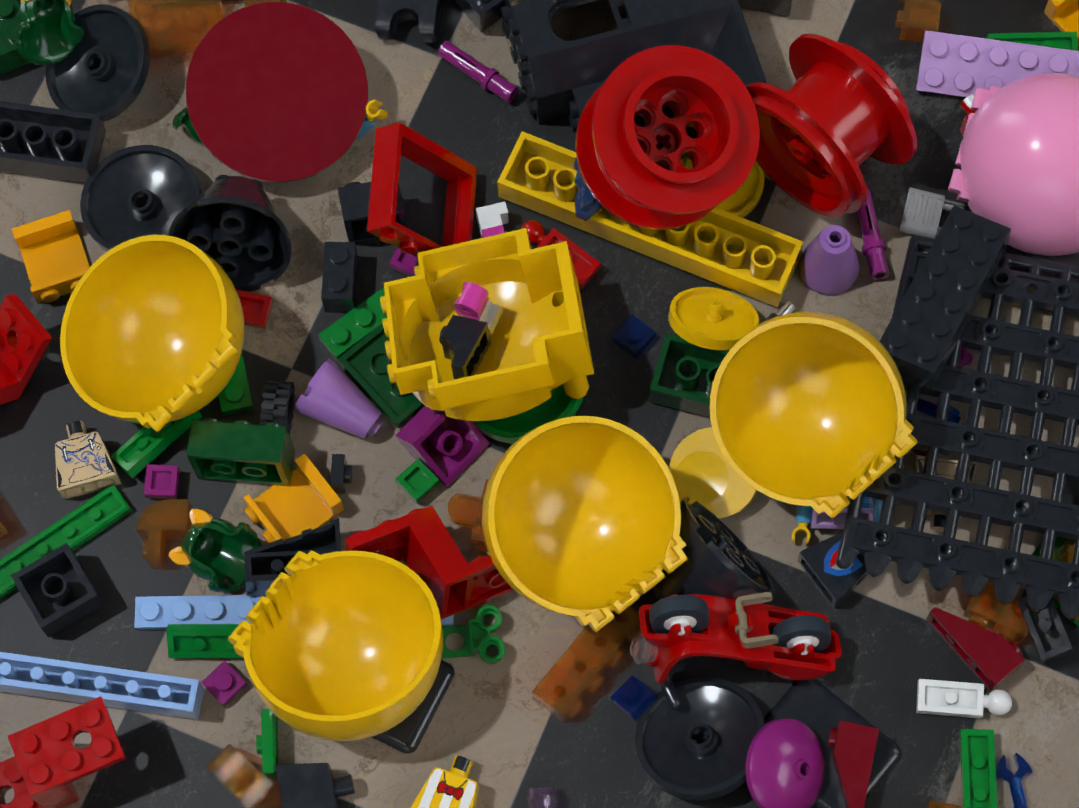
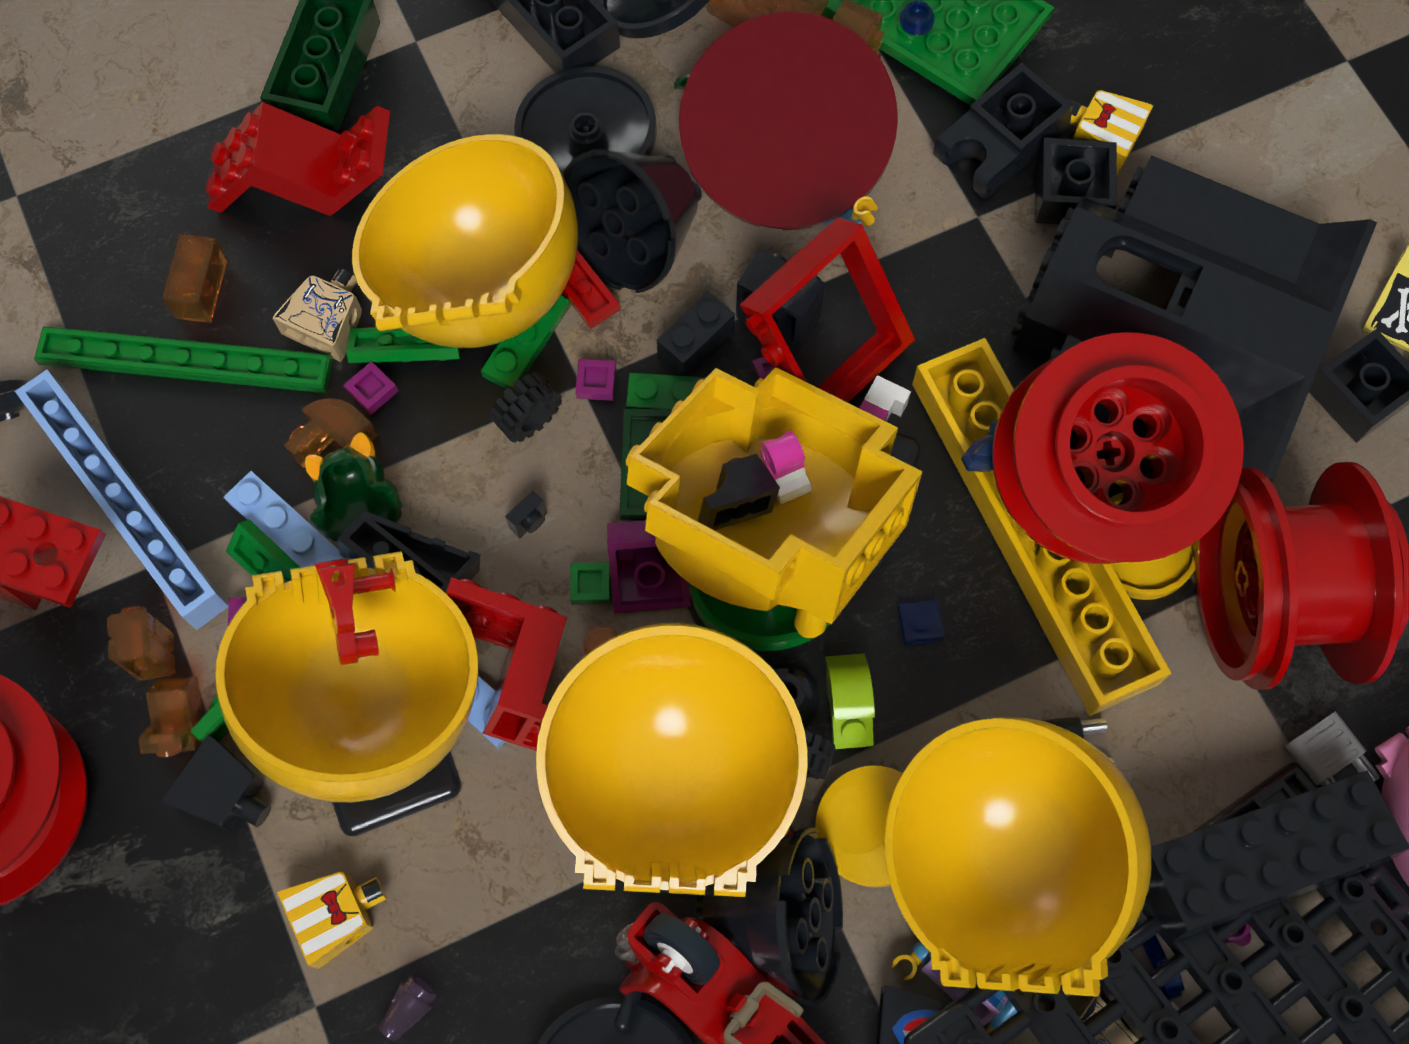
camera: 40 degrees right, 0 degrees up
black brick [10,543,104,638] -> none
light orange panel [11,209,90,304] -> none
dark green brick [186,418,295,486] -> none
light orange panel [243,453,344,543] -> none
medium lavender cone [294,359,383,439] -> none
magenta pin [438,40,519,103] -> none
green piece [441,605,505,664] -> none
red plate [521,220,601,290] -> none
clear orange brick [532,606,642,722] -> none
clear blue plate [610,675,657,720] -> none
dark green brick [649,333,729,418] -> none
yellow piece [668,287,759,350] -> none
medium lavender cone [798,225,860,296] -> none
magenta pin [856,189,889,280] -> none
none -> clear orange brick [107,606,175,681]
none -> red piece [314,558,396,665]
none -> magenta plate [575,359,616,401]
none -> lime brick [825,653,875,749]

